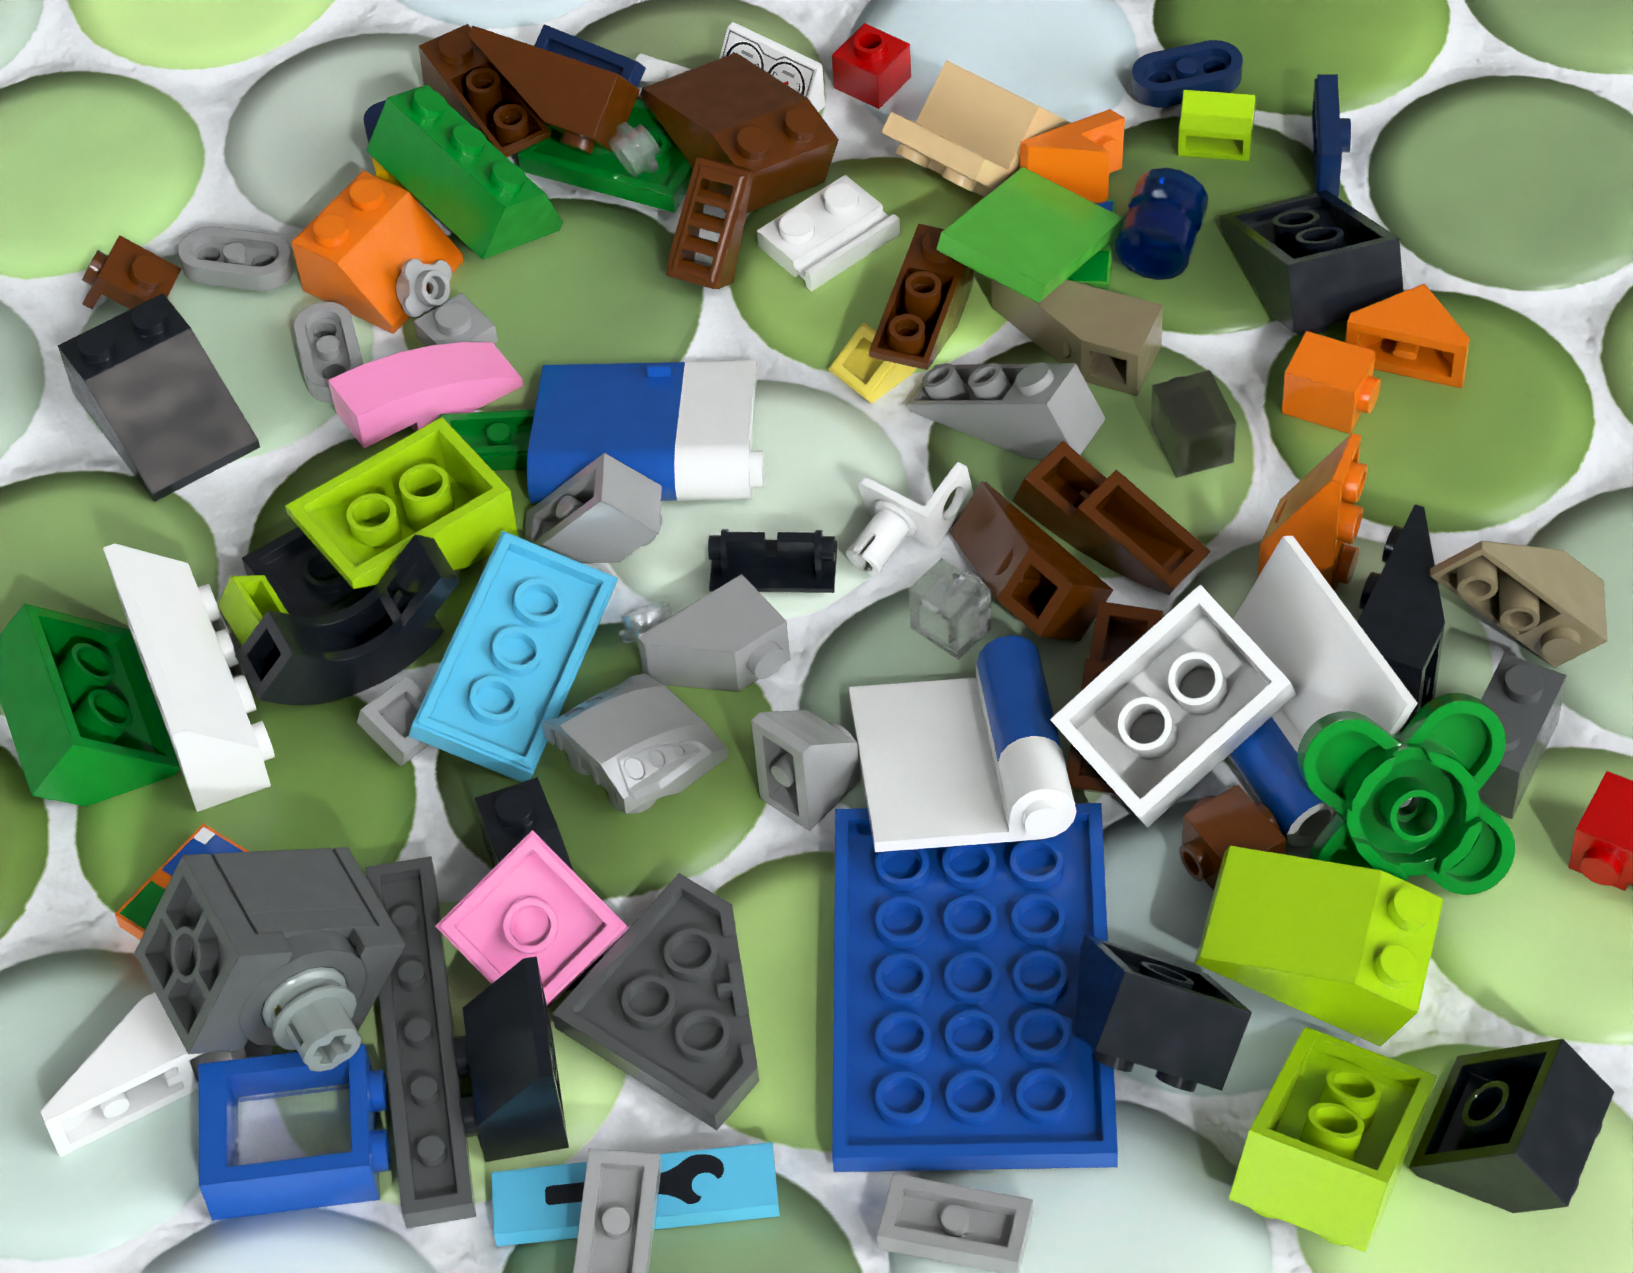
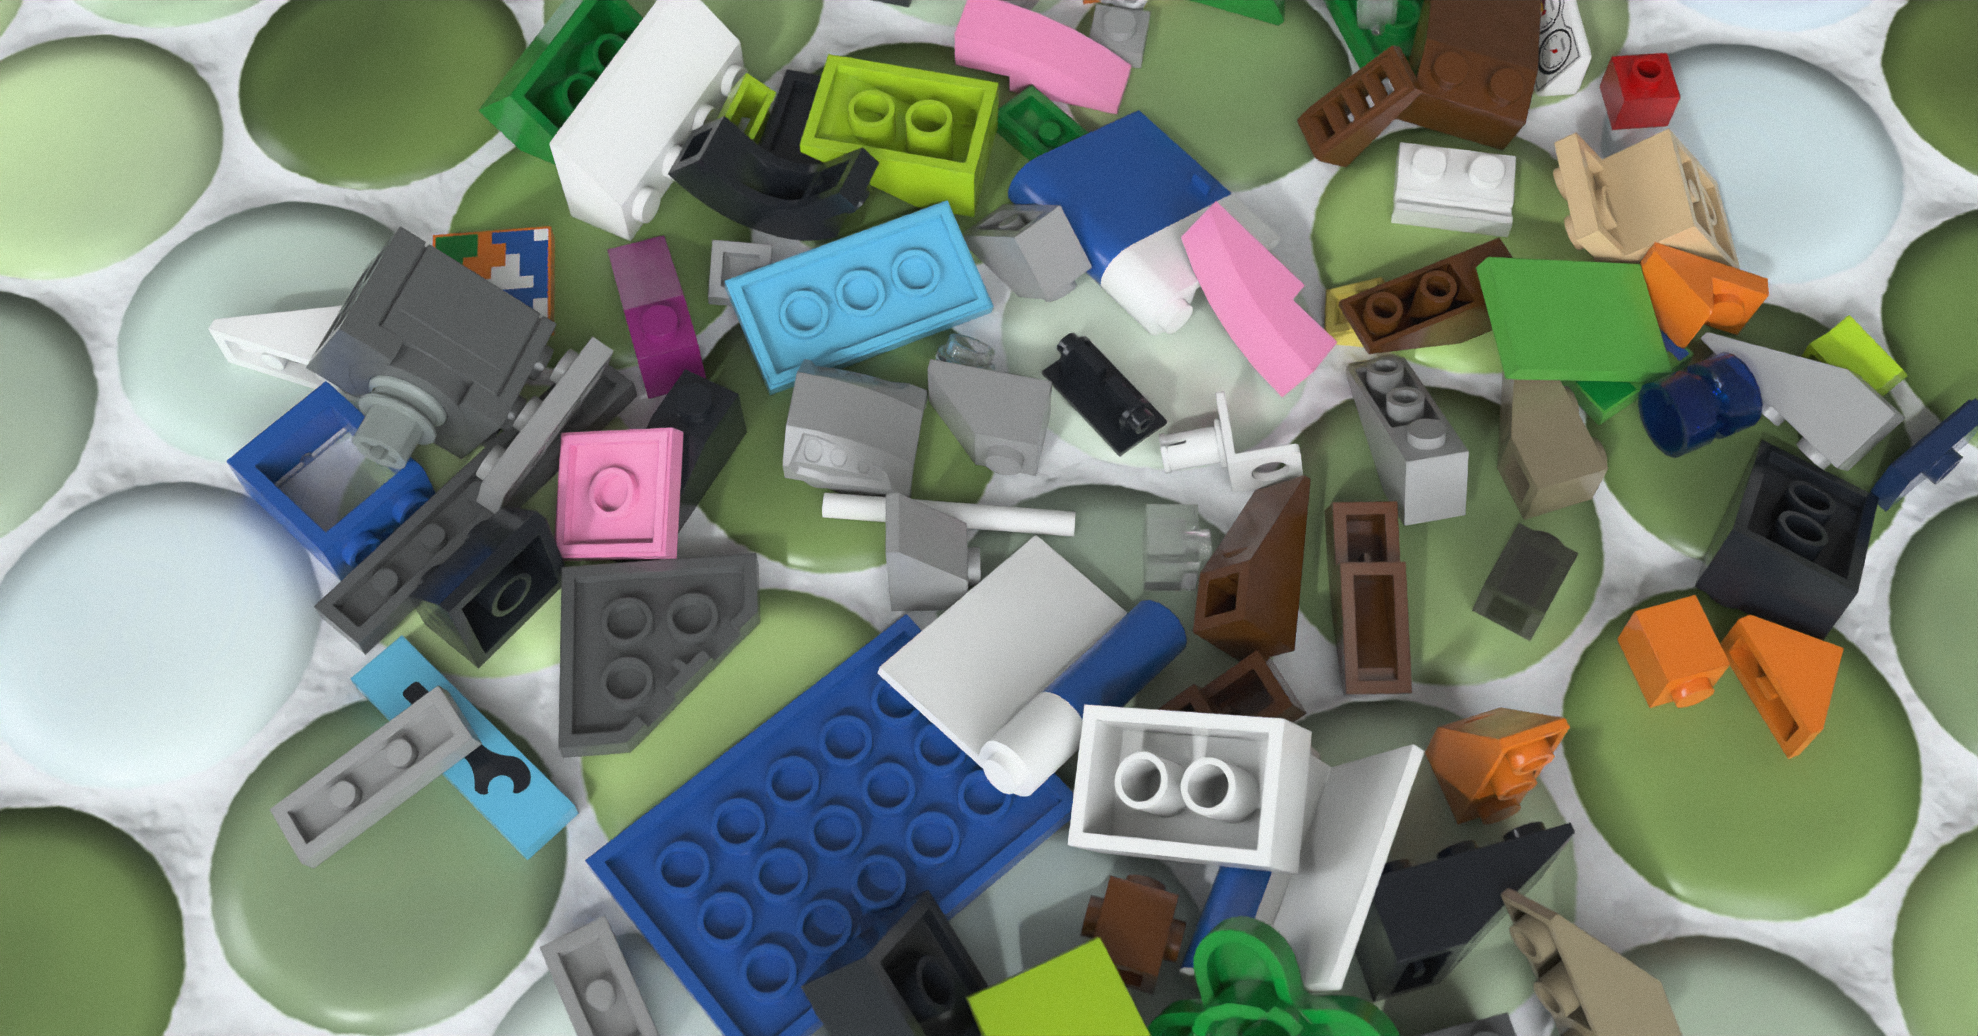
camera: 45 degrees right, 10 degrees up
dark blue plate [1132,40,1243,108] -> none
none -> light grey plate [476,336,613,514]
none -> magenta slope [607,235,706,399]
none -> white bar [822,492,1076,537]
none -> bright pink slope [1181,201,1337,397]
none -> light grey slope [1700,332,1905,471]

